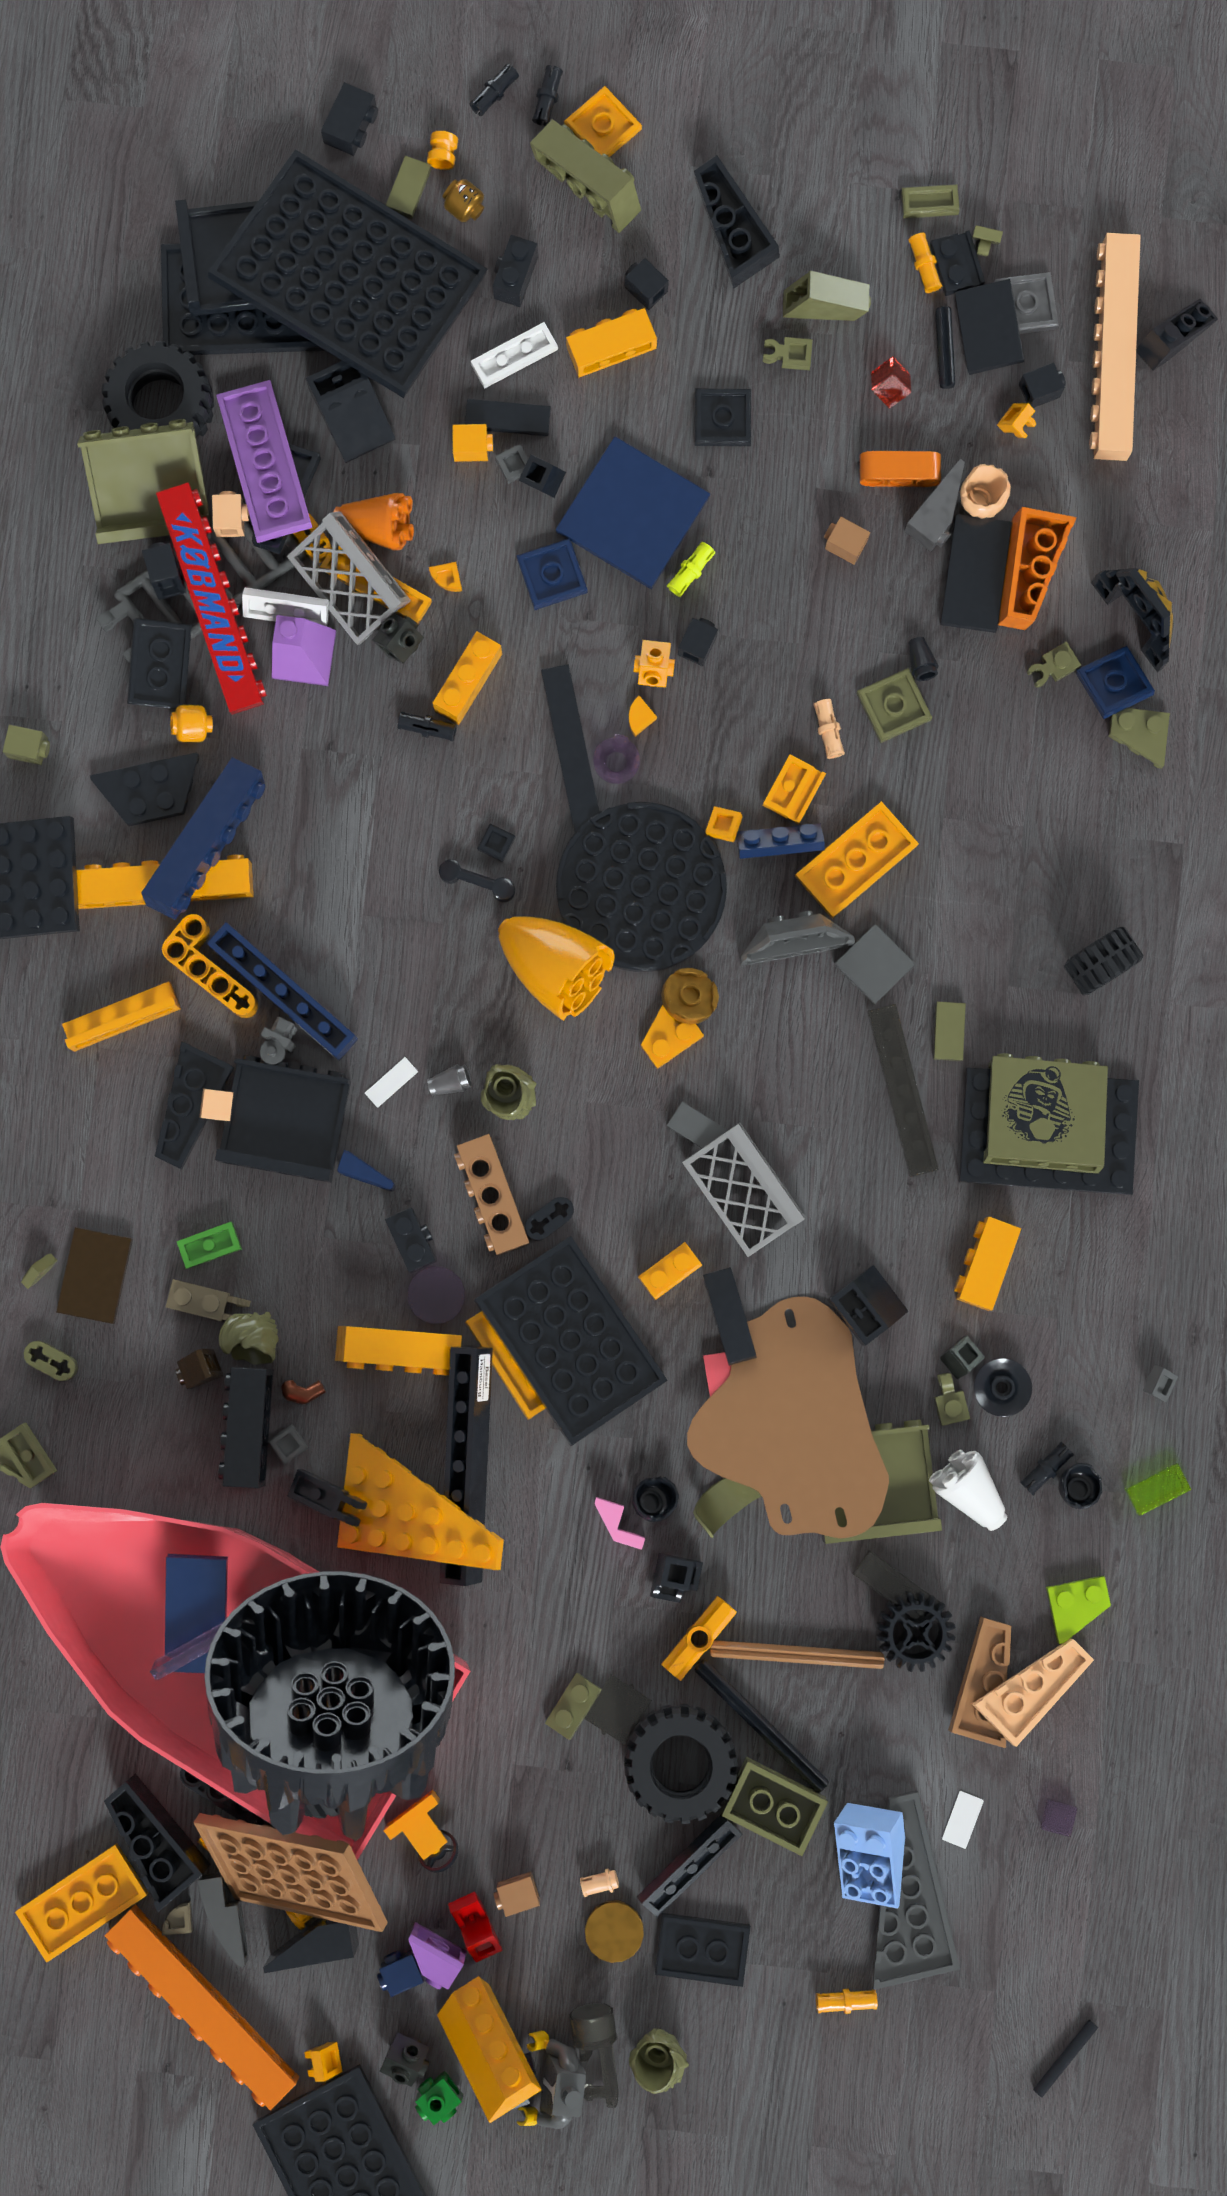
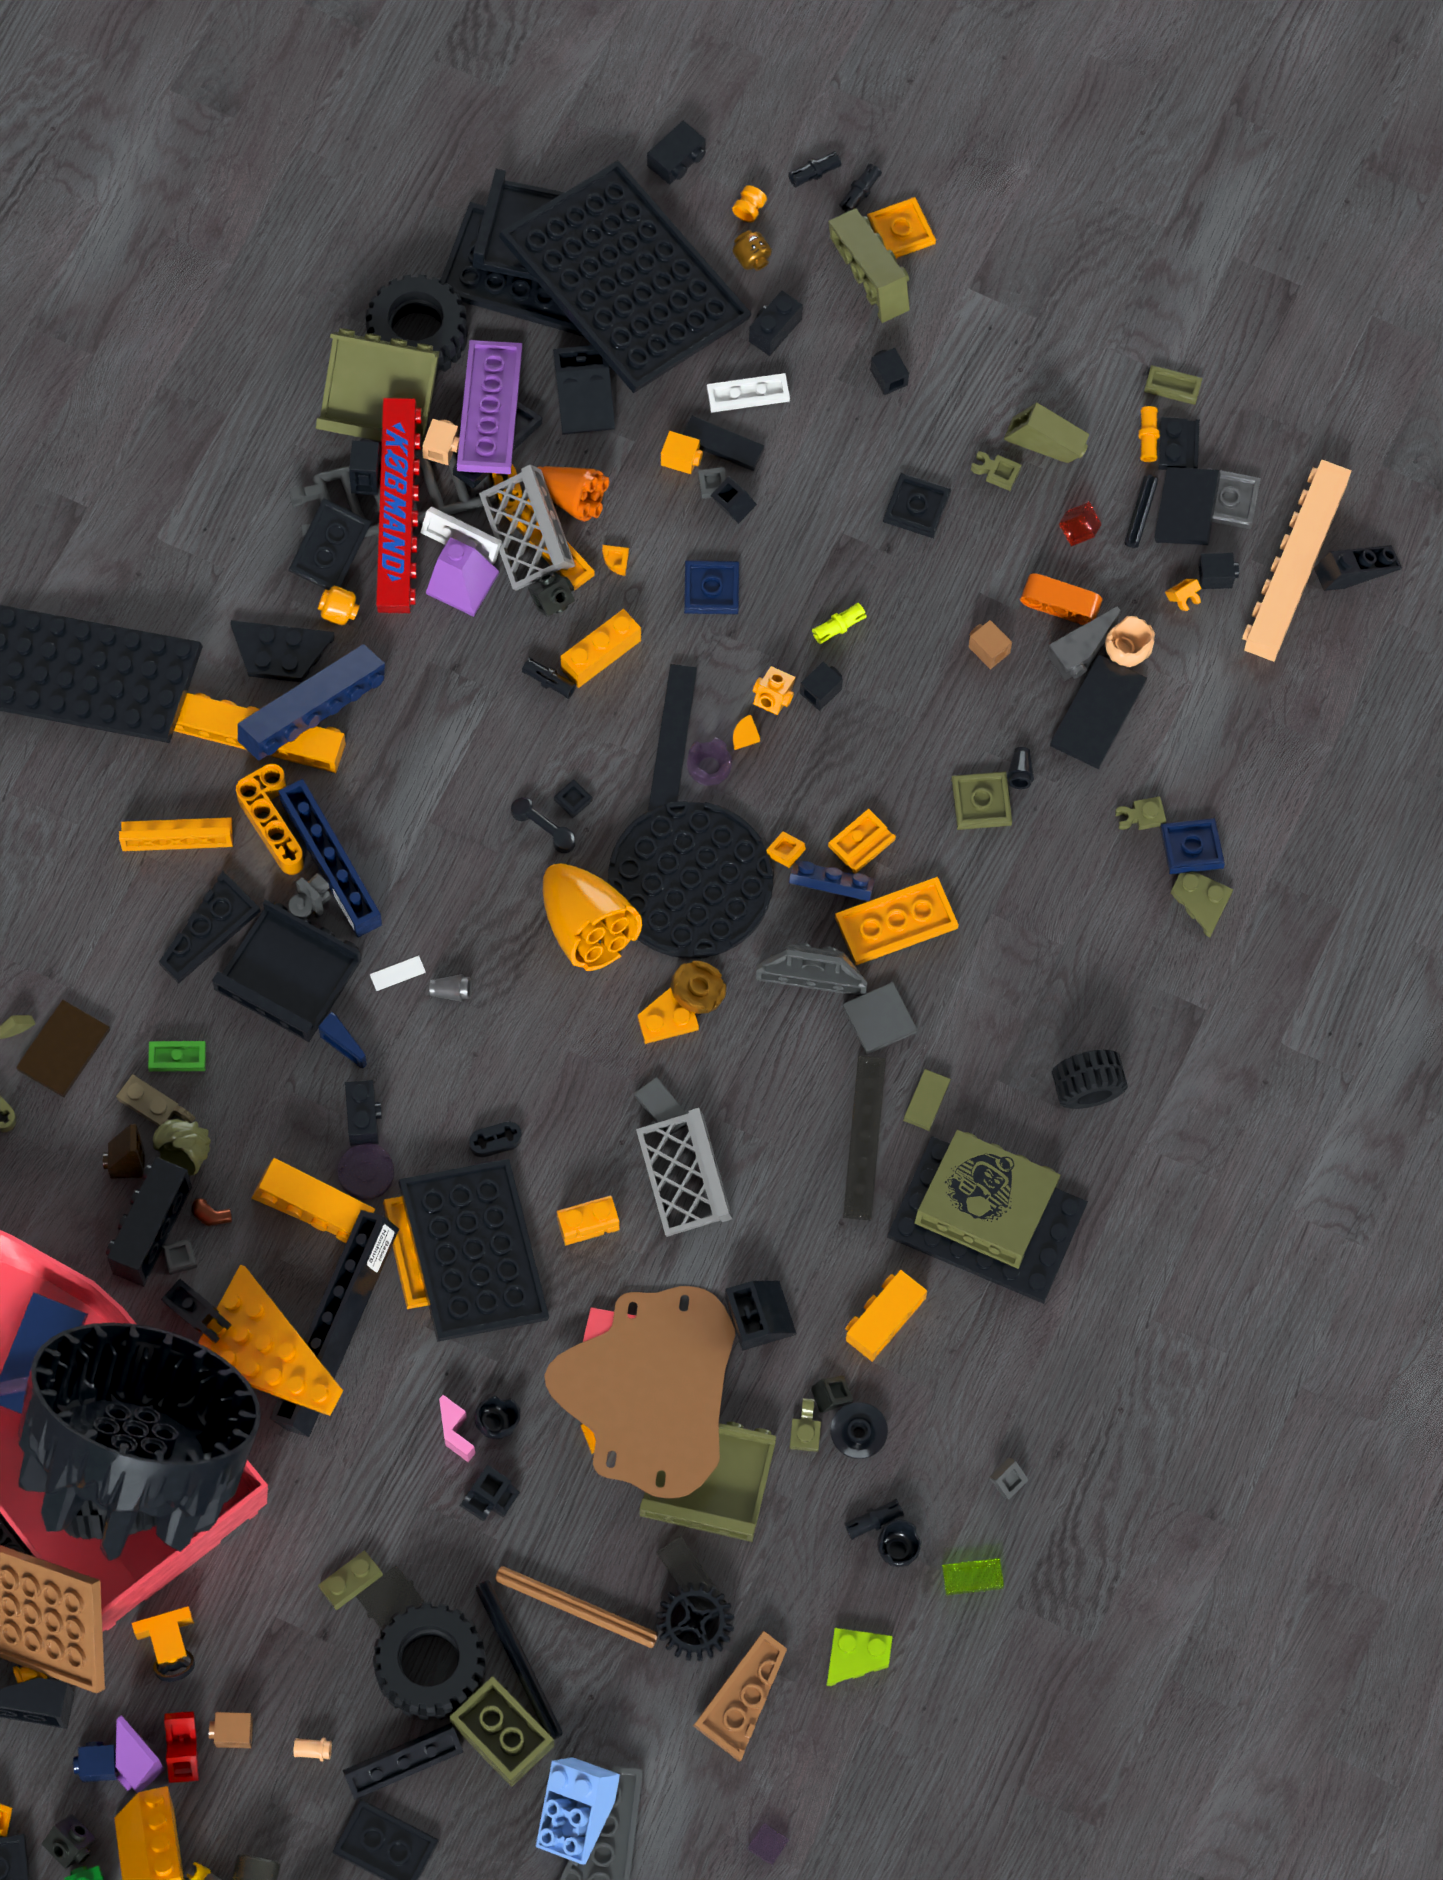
camera: 20 degrees right, 15 degrees down
olive brick [2,725,50,765] -> none
light nougat tile [200,1089,233,1121] -> none
olive tile [386,156,432,219] -> none
medium nougat brick [454,1134,530,1256] -> none
olive hair [481,1064,537,1120] -> none
dark blue tile [556,437,710,589] -> none
light orange brick [566,308,657,378] -> none
pearl gold tile [585,1900,644,1963] -> none
light orange piece [661,1595,737,1681] -> none
olive piece [693,1478,762,1538] -> none
black wedge [694,155,780,289] -> none
black slope [703,1267,757,1365] -> none
light nougat pin [813,699,845,759] -> none
white cone [929,1450,1007,1531] -> none
white sticker [942,1791,984,1849] -> none
olive tile [972,225,1003,257] -> none
light nougat wing [972,1639,1094,1747] -> none
orange wedge [998,507,1077,630] -> none
black wedge [1091,568,1174,673] -> none

